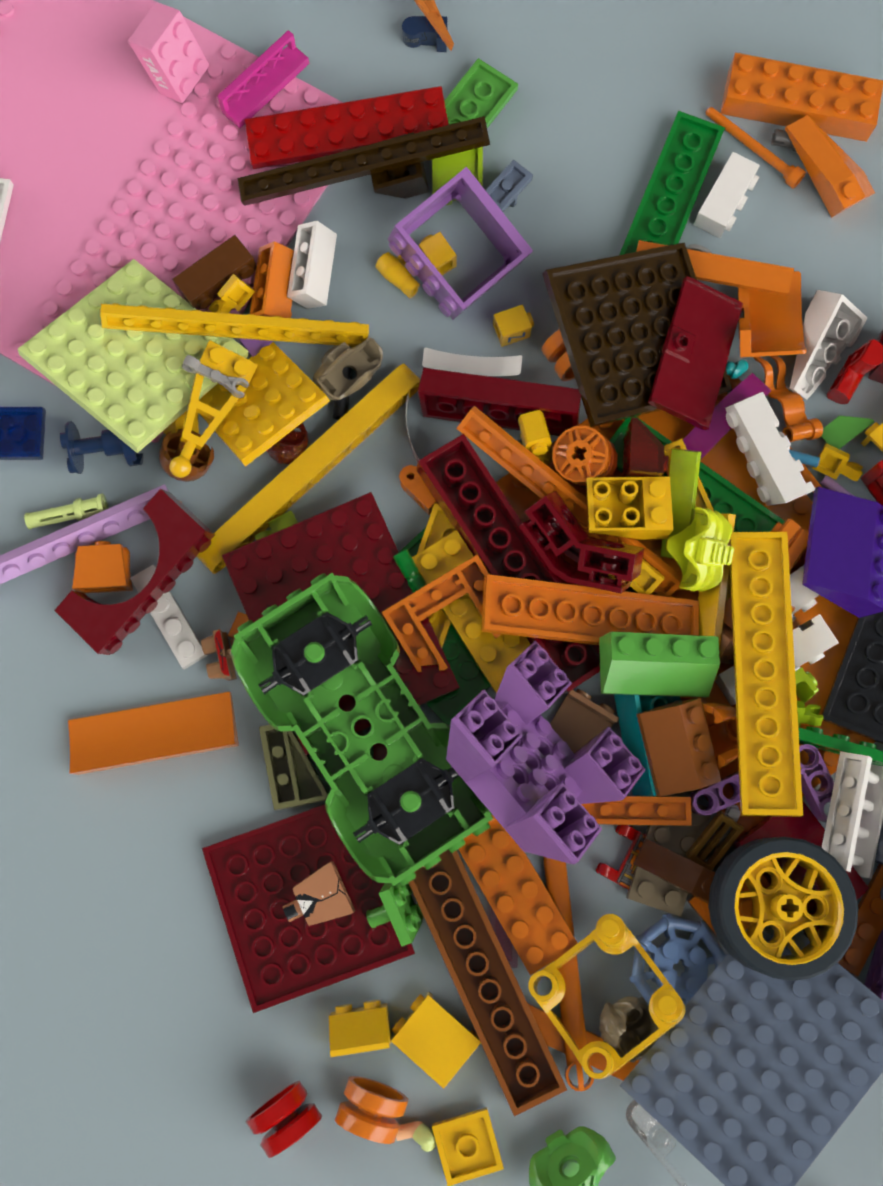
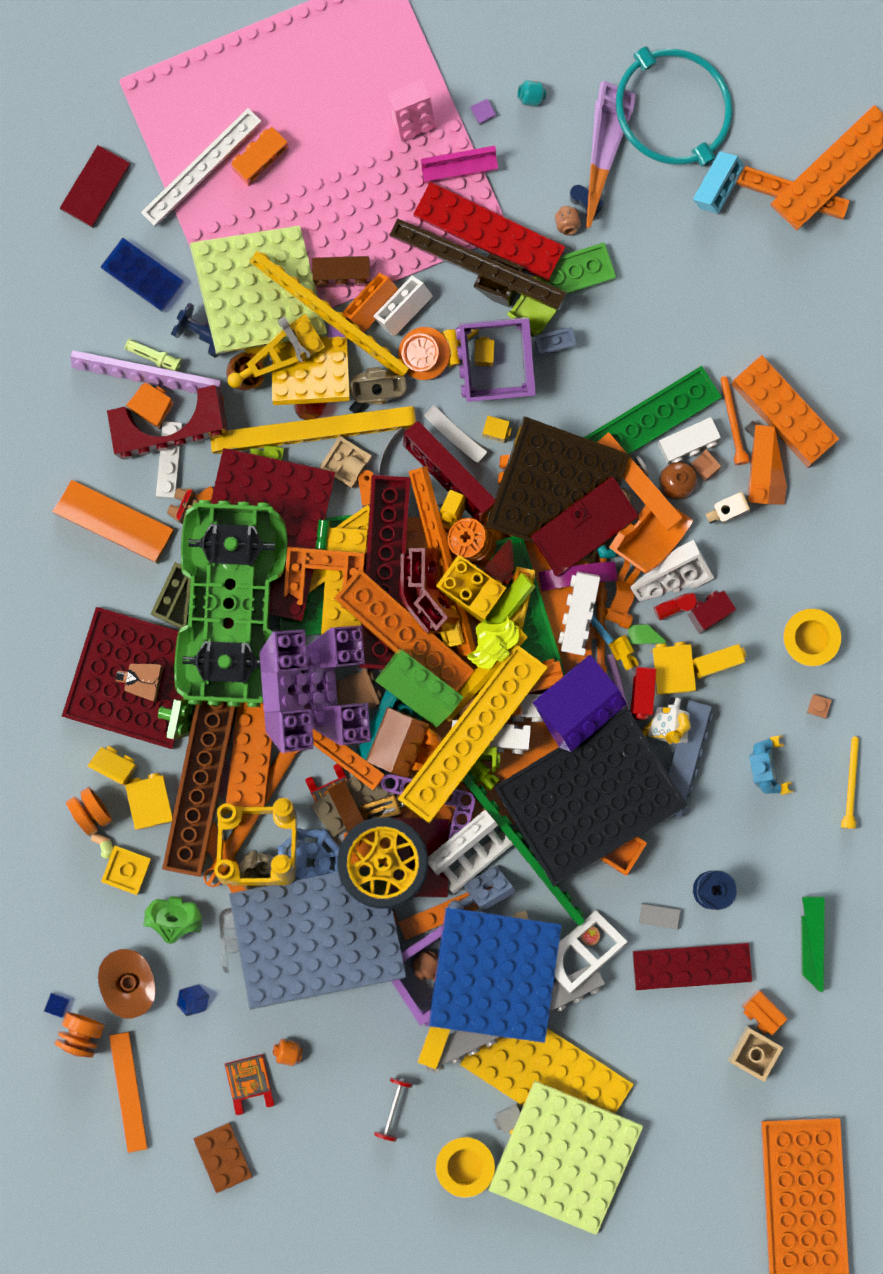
camera: 35 degrees right, 5 degrees up
yellow plate [209,274,255,313] -> none
red wheel [245,1081,322,1158] -> none
none -> orange brick [231,126,289,185]
none -> tan plate [319,436,372,489]
none -> orange wheel [398,327,450,380]
none -> medium lavender tile [470,99,496,125]
none -> nougat head [555,206,581,235]
none -> dark orange cylinder [659,462,697,500]
none -> nougat panel [691,450,721,482]
none -> torso [706,492,751,524]

